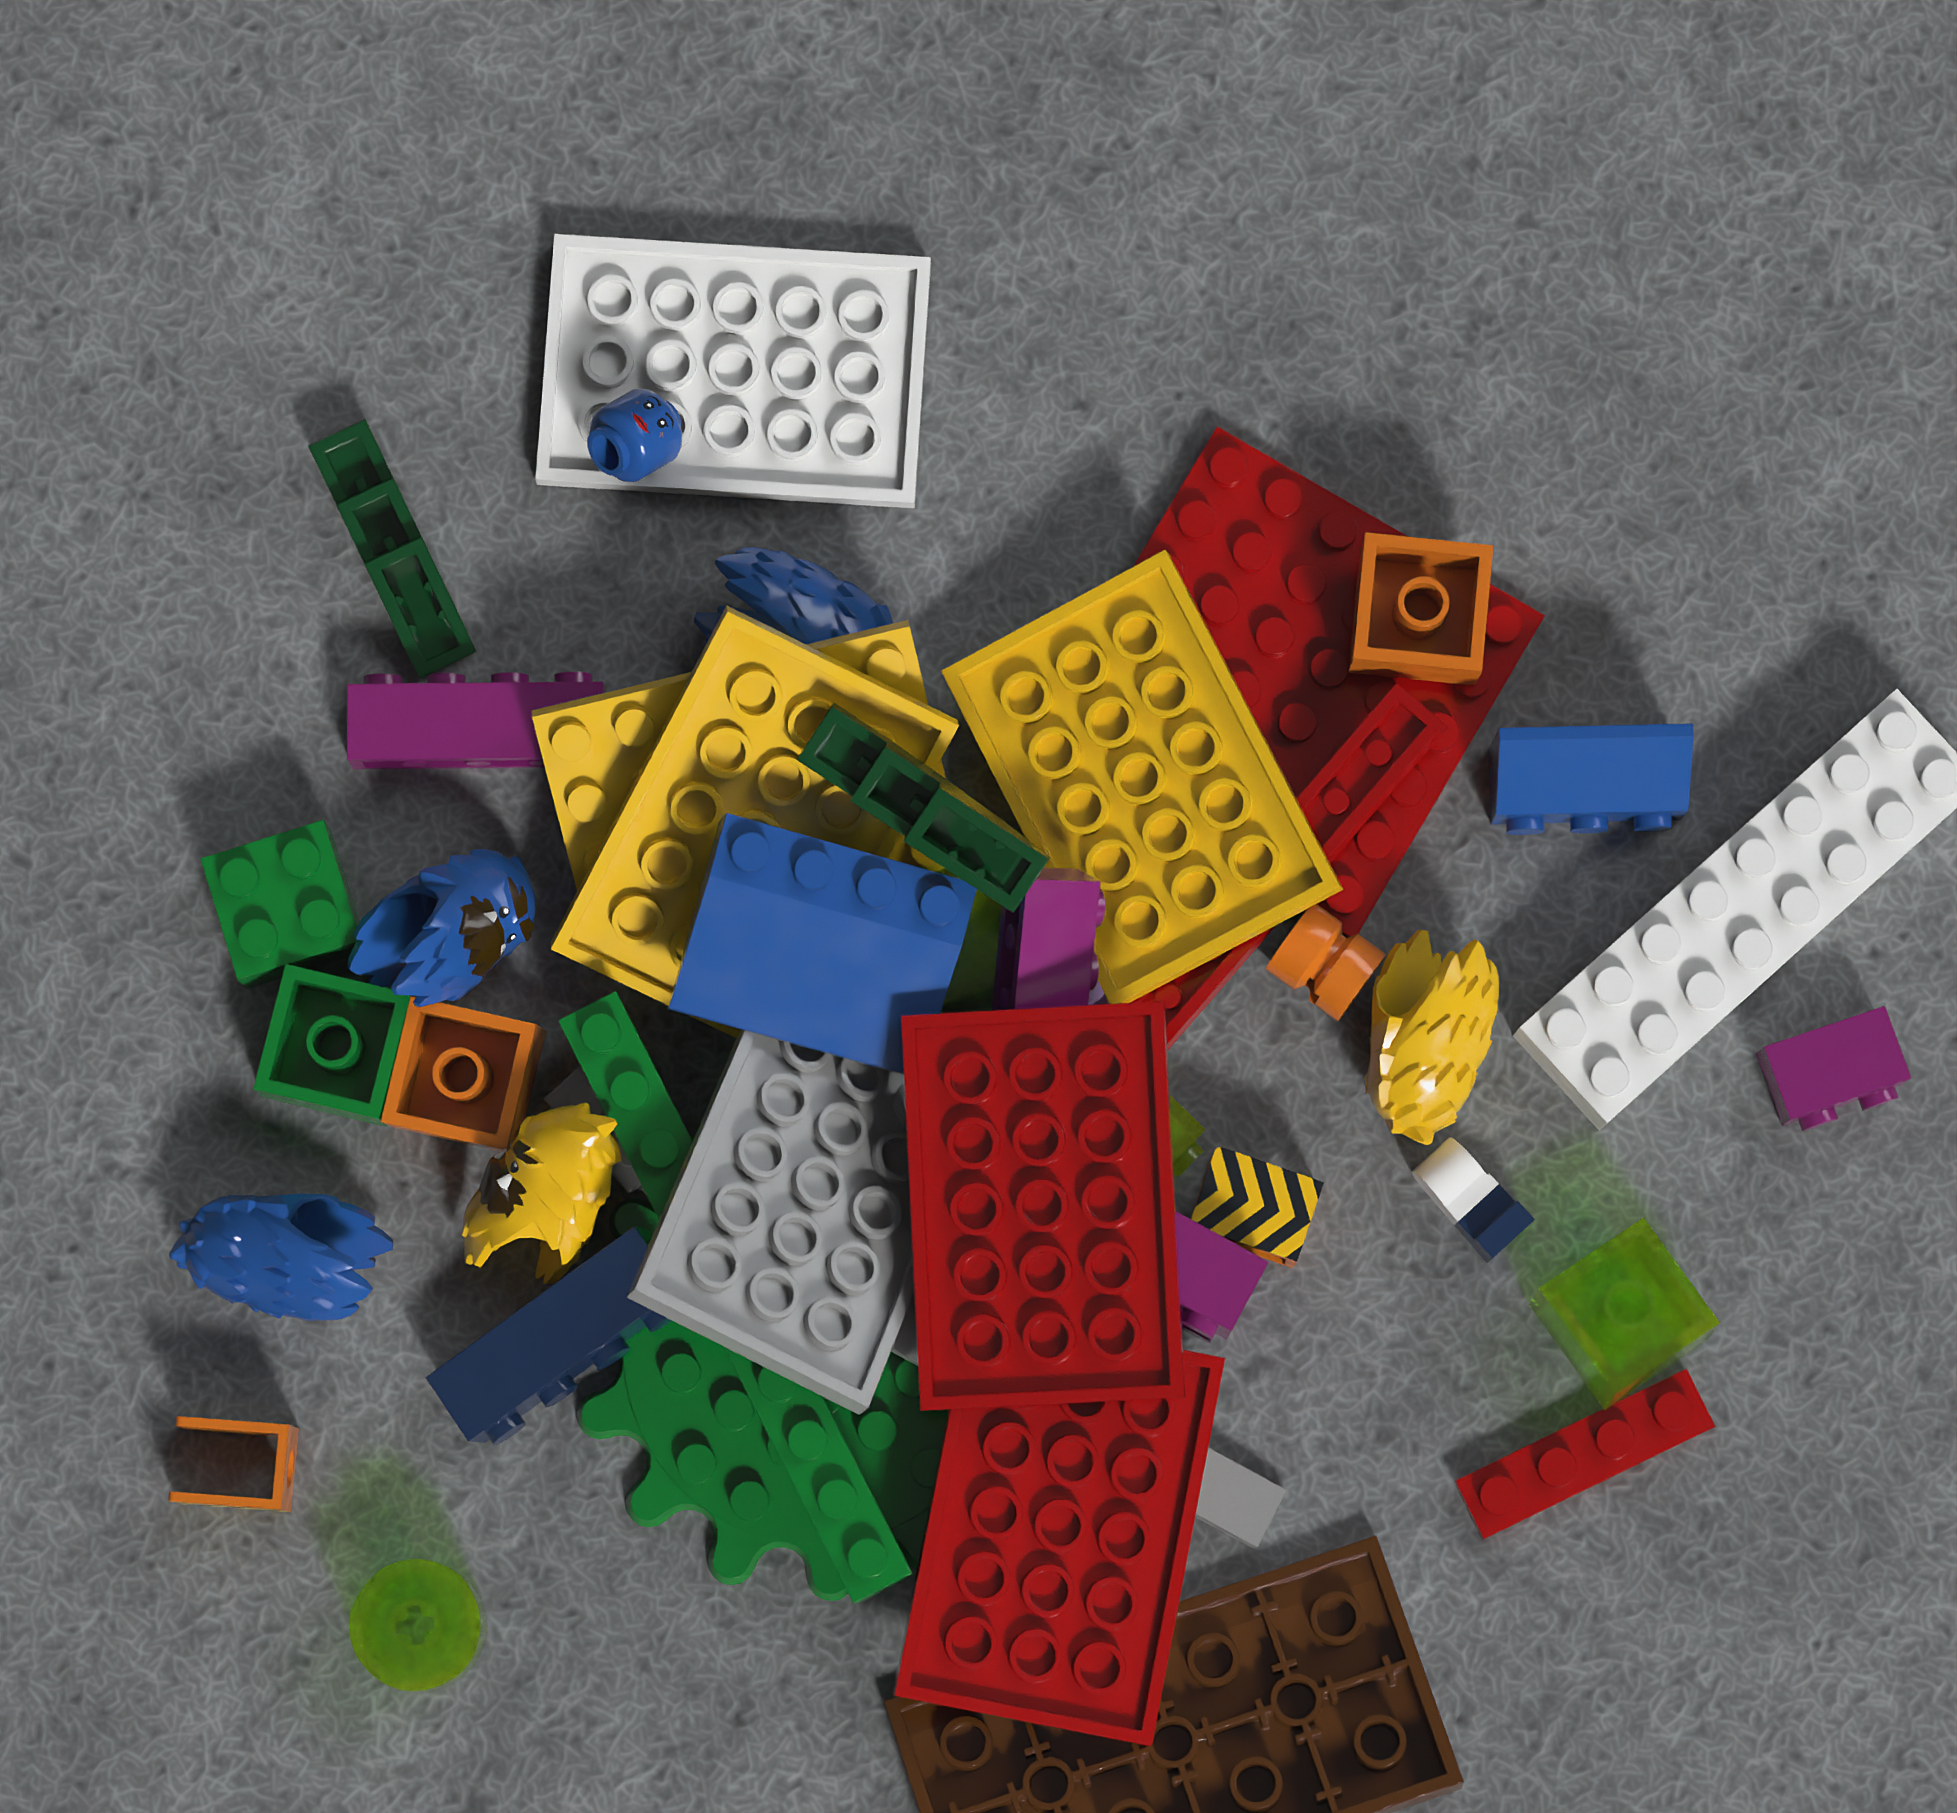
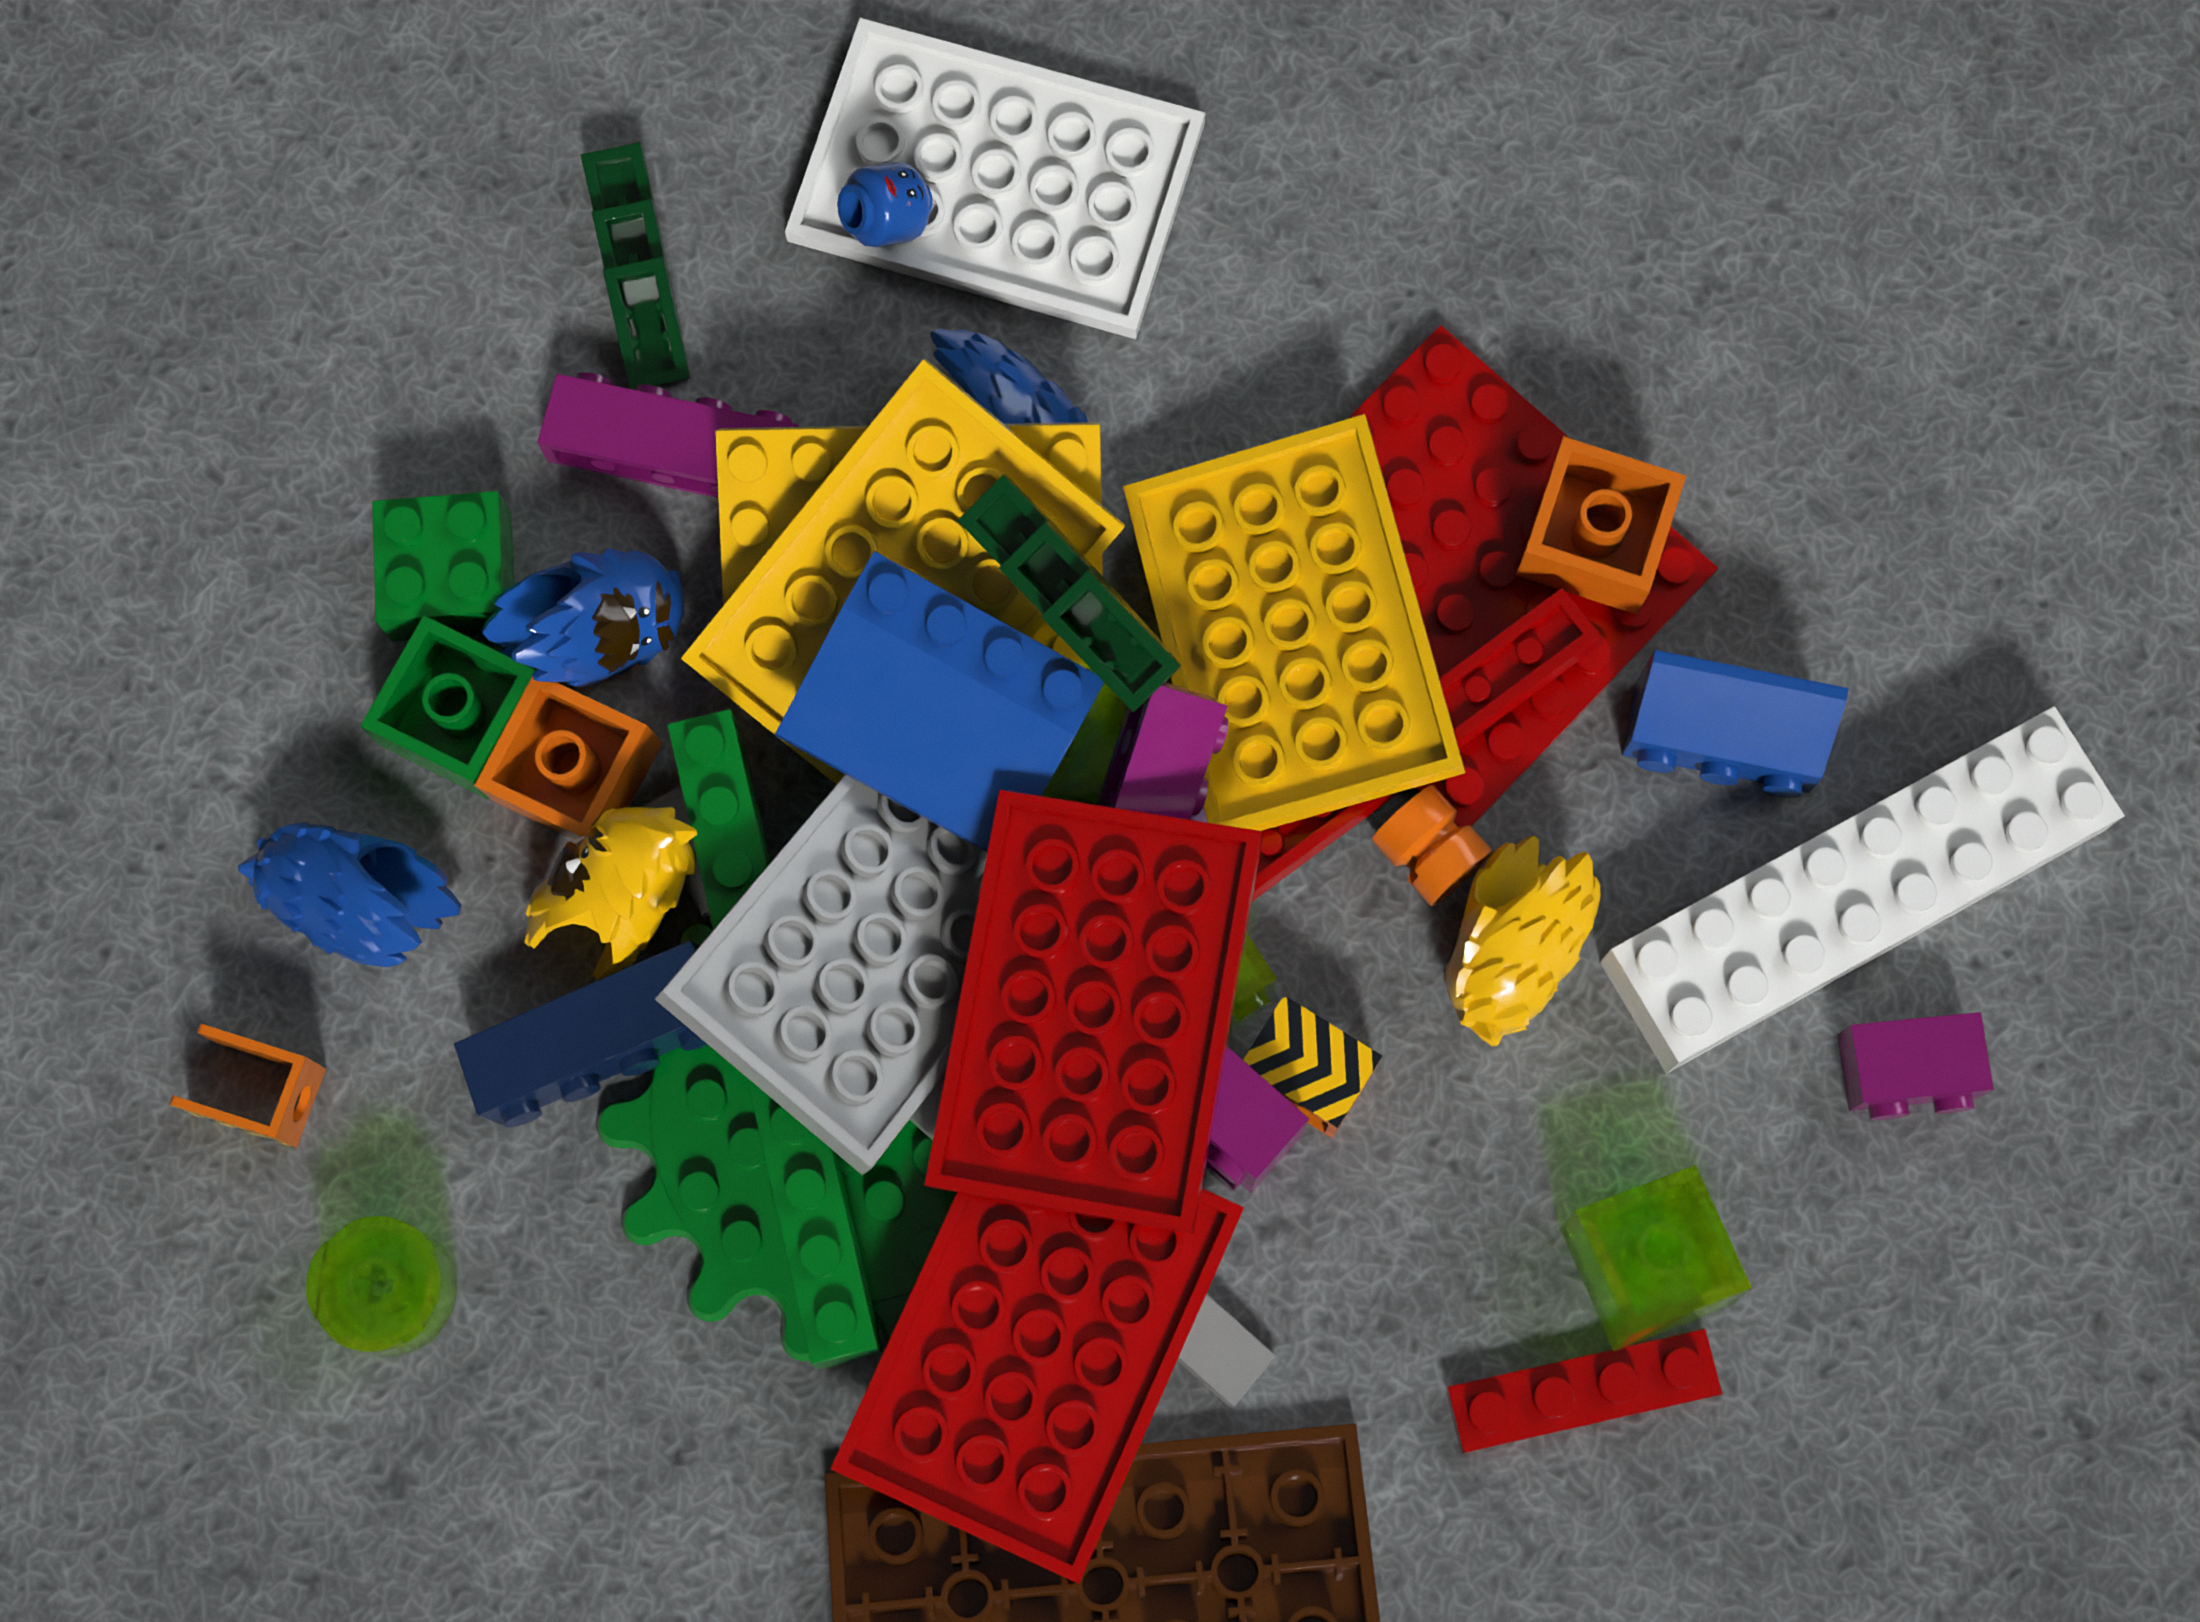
camera: 15 degrees right, 5 degrees down
leg [1412,1137,1535,1263] -> none

